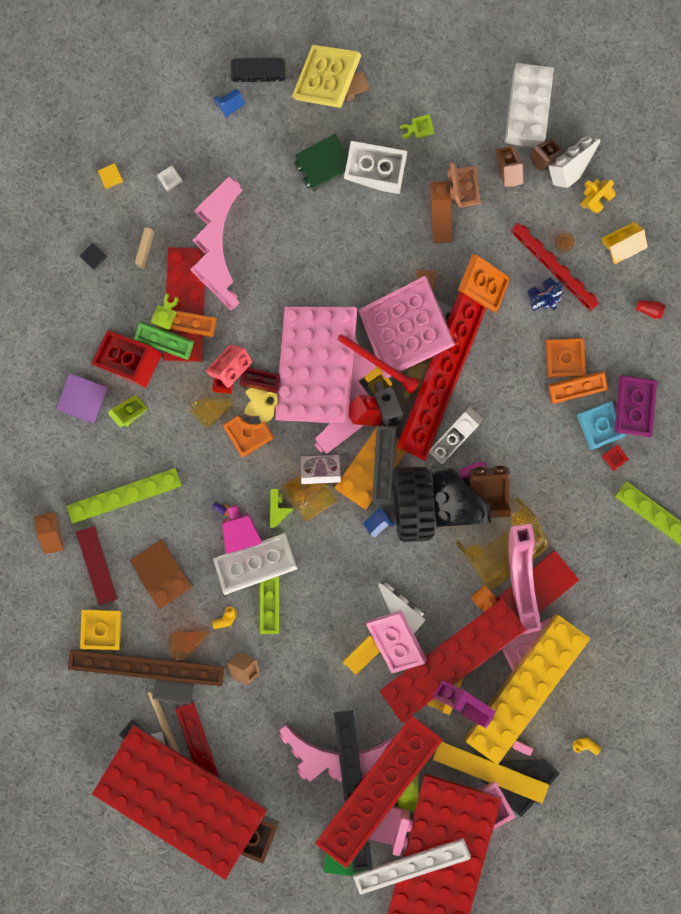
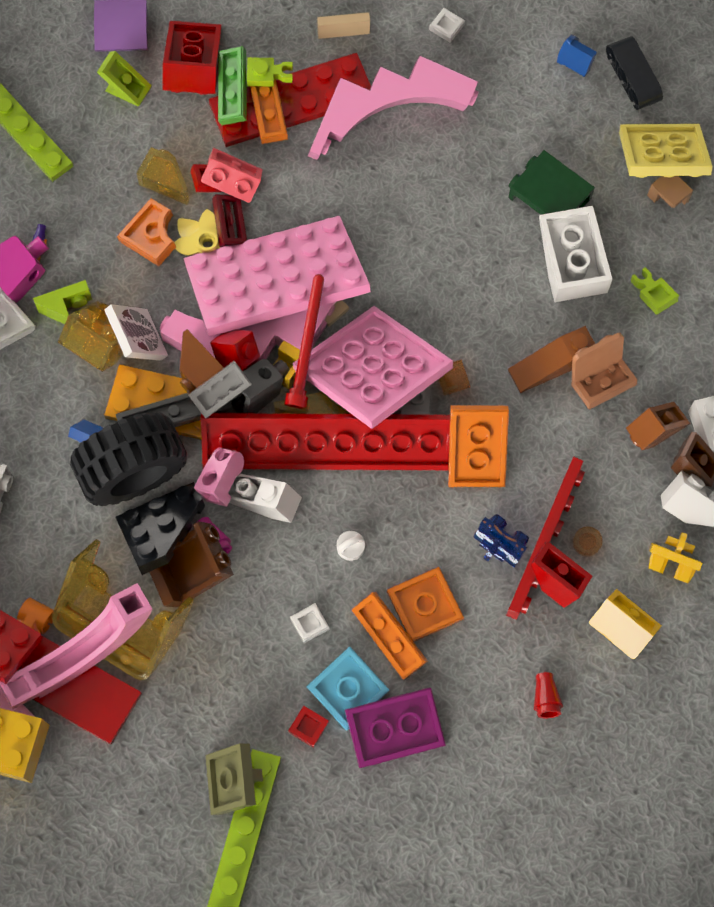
camera: 70 degrees right, 15 degrees down
none -> dark orange slope [179,329,224,394]
none -> light grey plate [188,361,252,419]
none -> bright pink leg [194,448,244,507]
none -> olive hinge [205,743,263,815]
none -> white tile [290,603,330,643]
none -> white tile [337,531,365,561]
none -> red slope [531,541,593,608]

